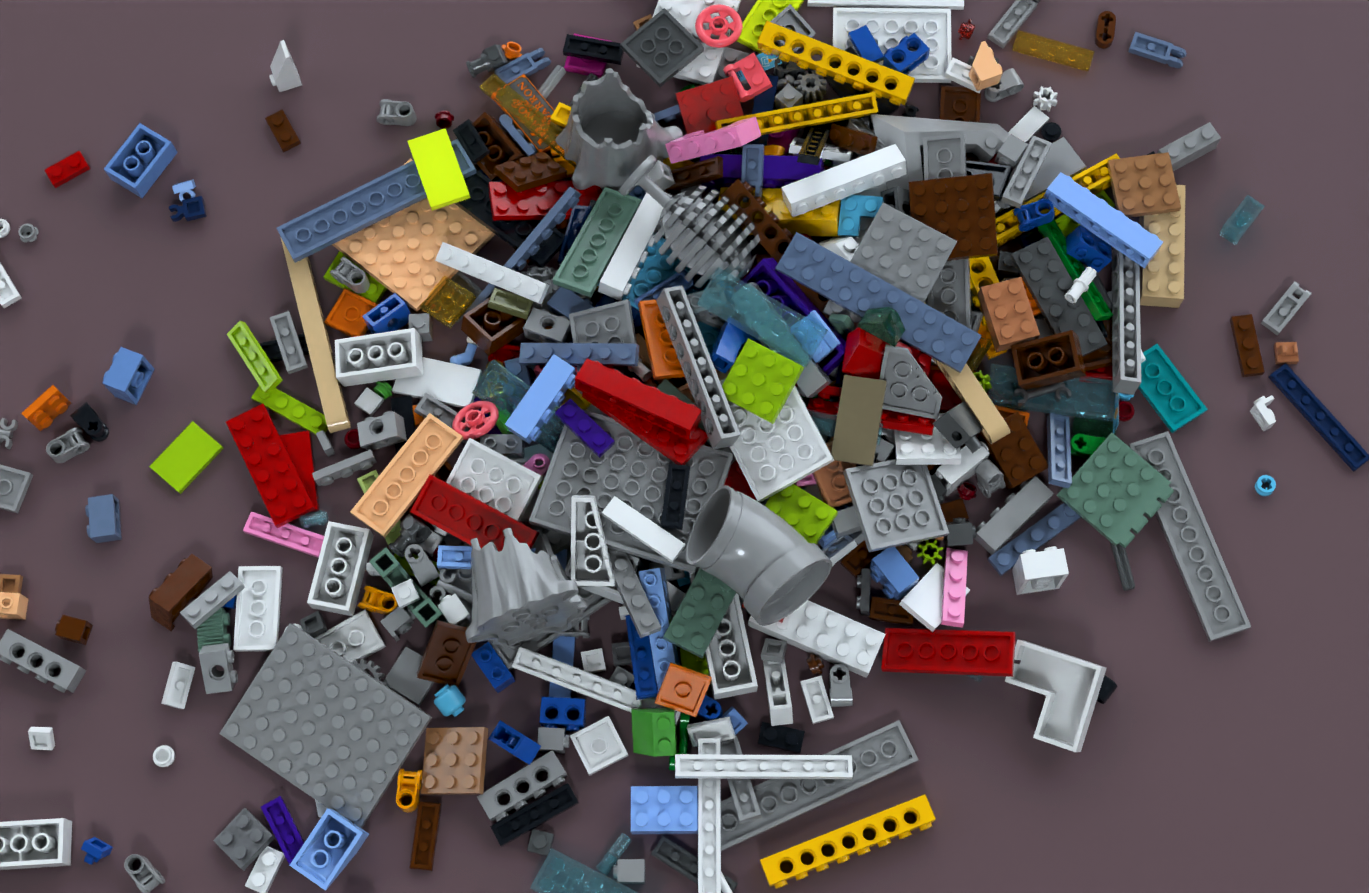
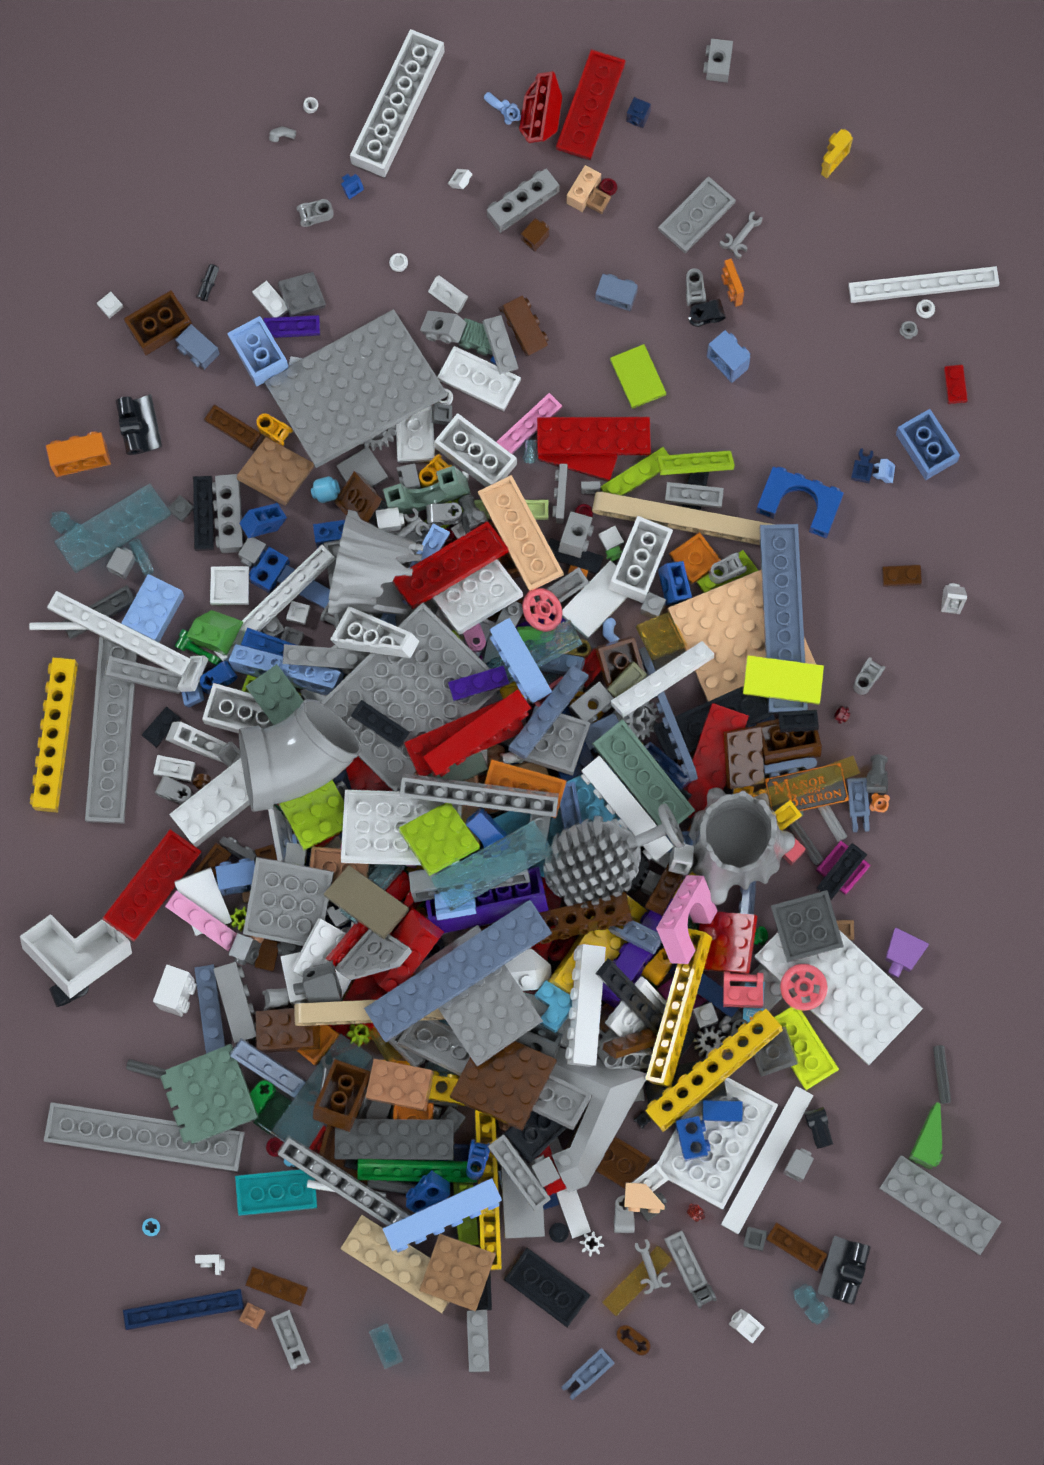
camera: 115 degrees right, 5 degrees up
white plate [391,579,420,608] -> none
white tile [602,496,685,563] -> none
orange plate [655,662,711,717] -> none
white plate [675,754,853,779] -> none
sand green tile [828,313,856,341] -> none
clear green slope [858,307,905,347] -> none
dark red plate [957,482,977,500] -> none
white axle [1064,267,1097,303] -> none
none -> black tile [503,1248,591,1328]
none -> light grey bar [635,1239,671,1294]
none -> blue arch [756,467,844,539]

